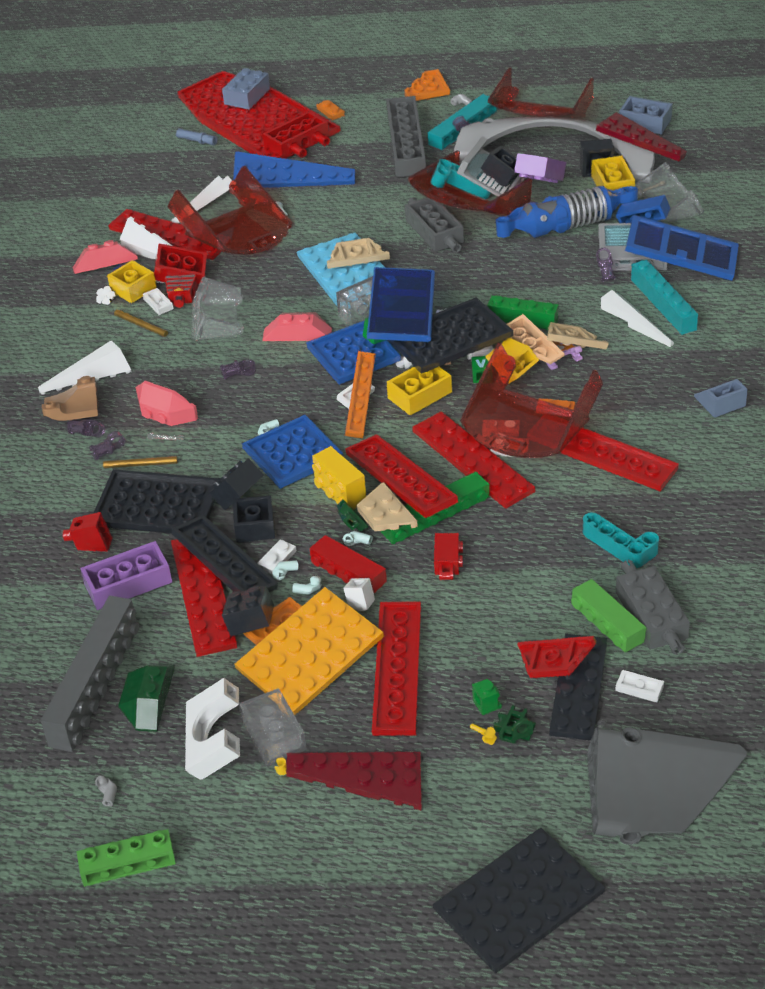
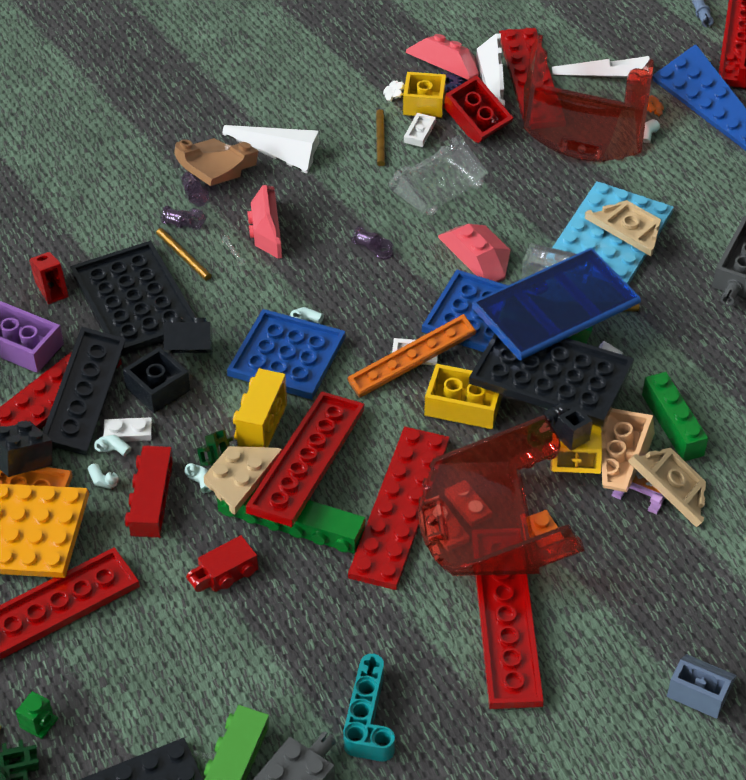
camera: 50 degrees right, 5 degrees up
red torso [165,274,198,308] -> none
white brick [344,578,375,611] -> none
red wing [517,636,597,678] -> none
none -> black brick [544,403,593,451]

